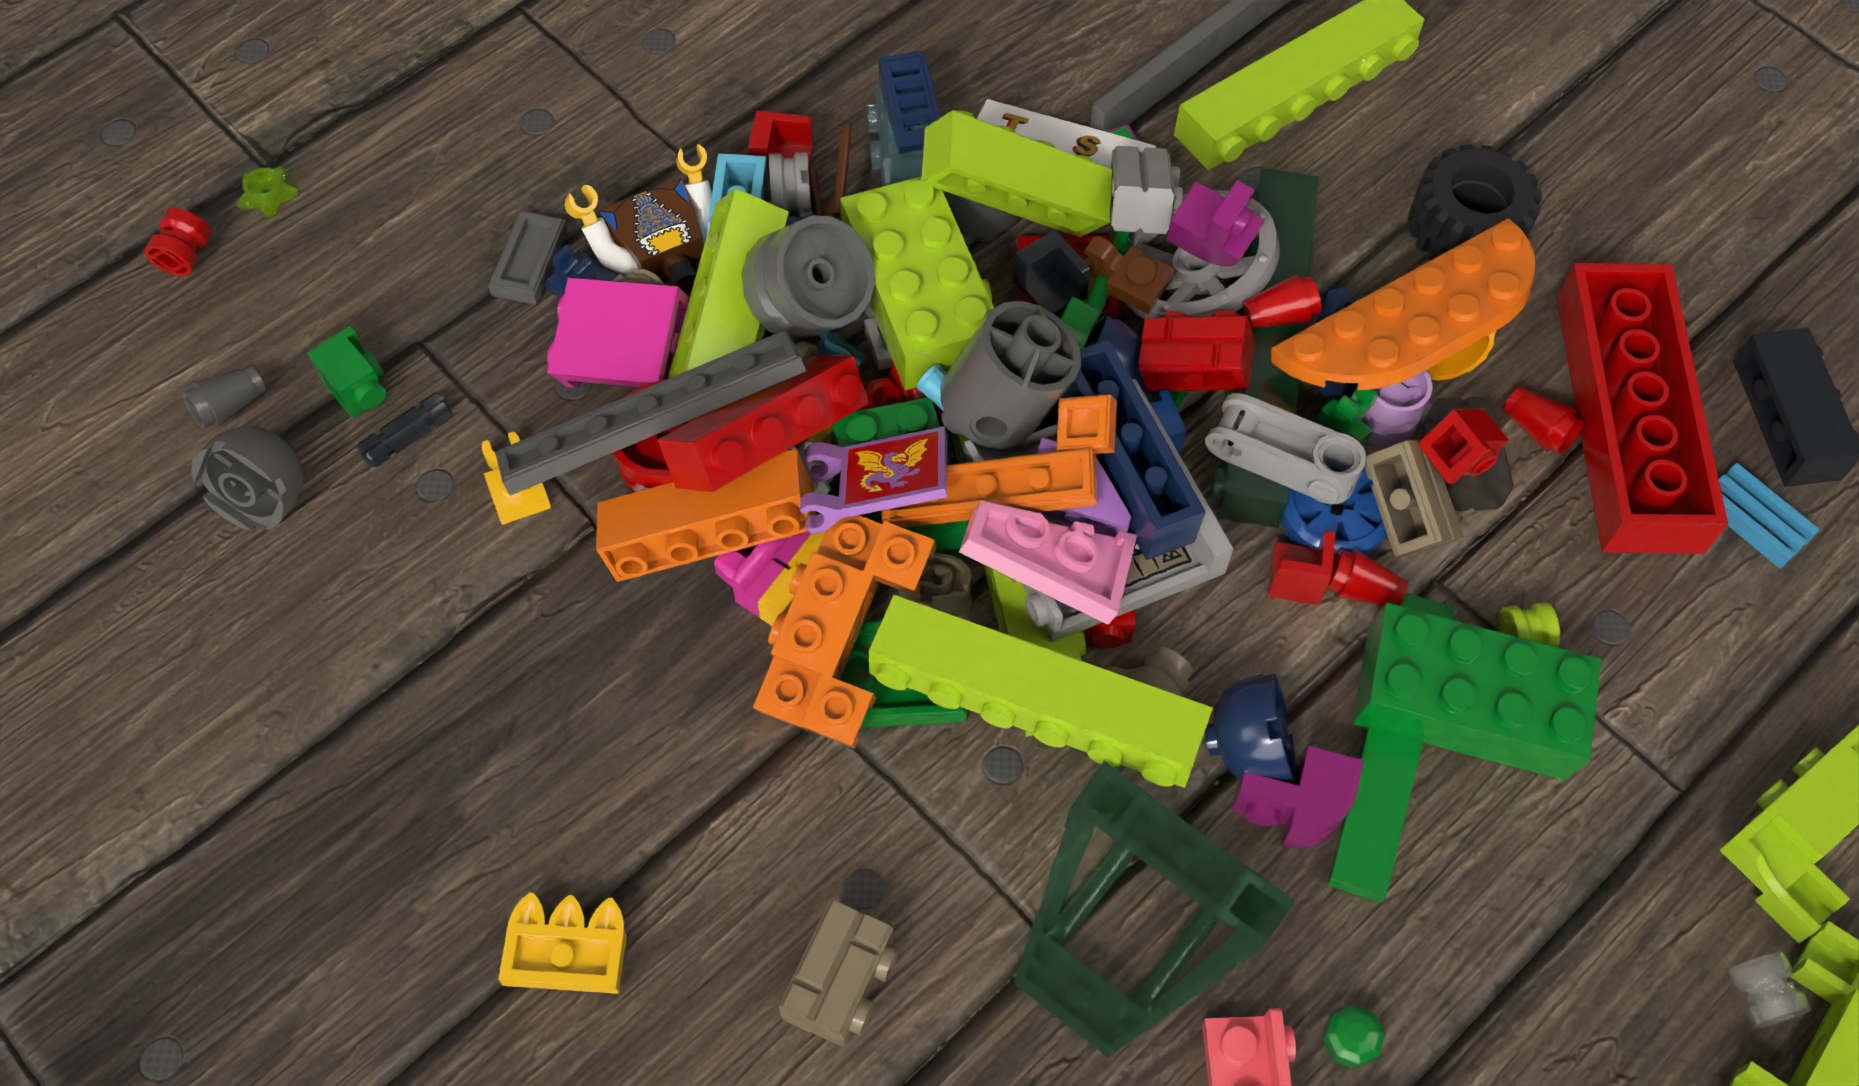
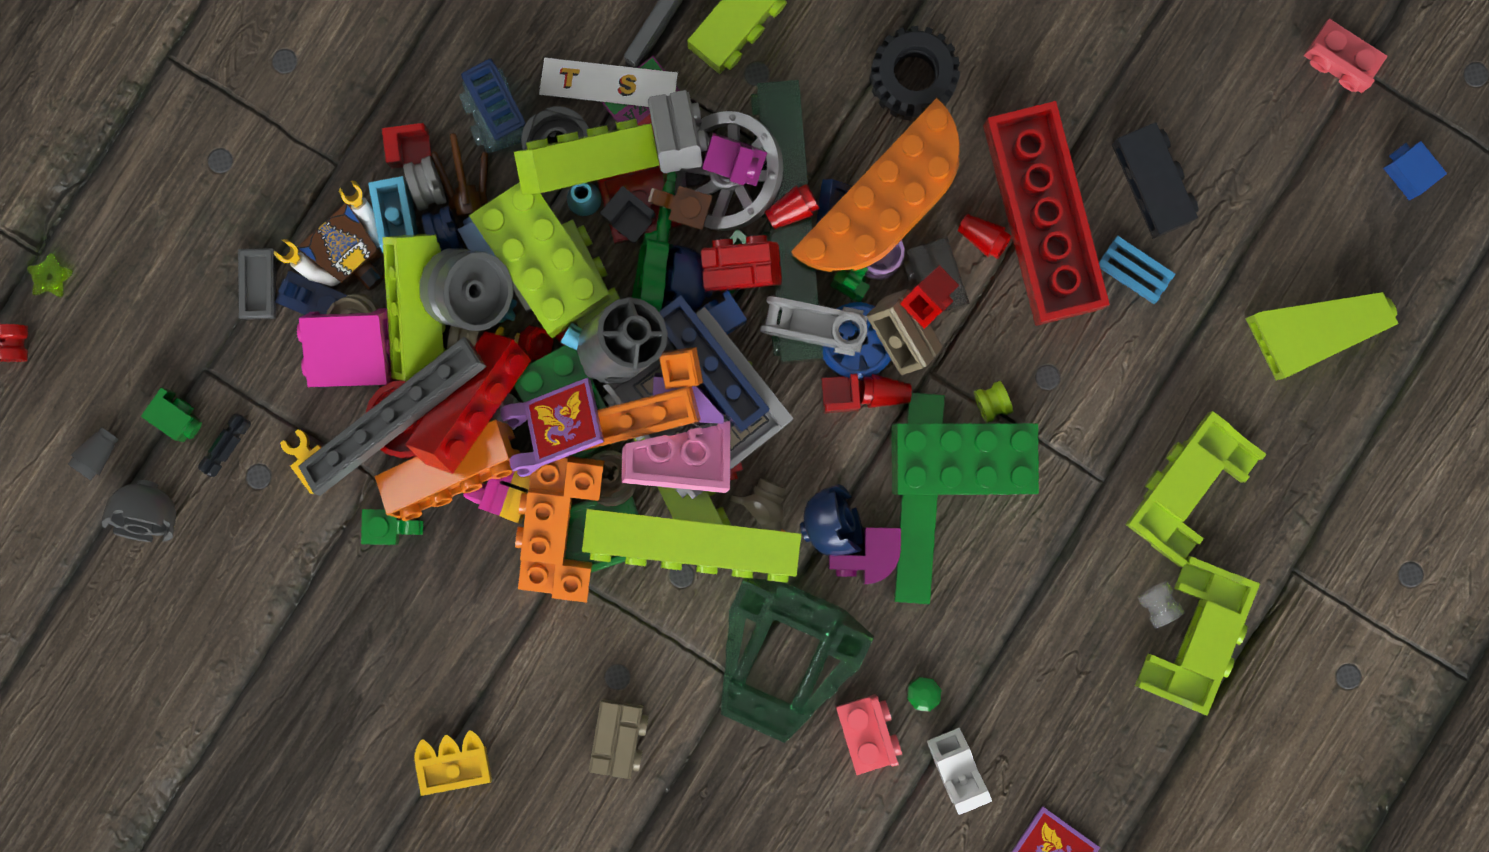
camera: 15 degrees left, 25 degrees up
none -> green plate [361,509,424,545]
none -> medium azure cone [567,182,602,216]

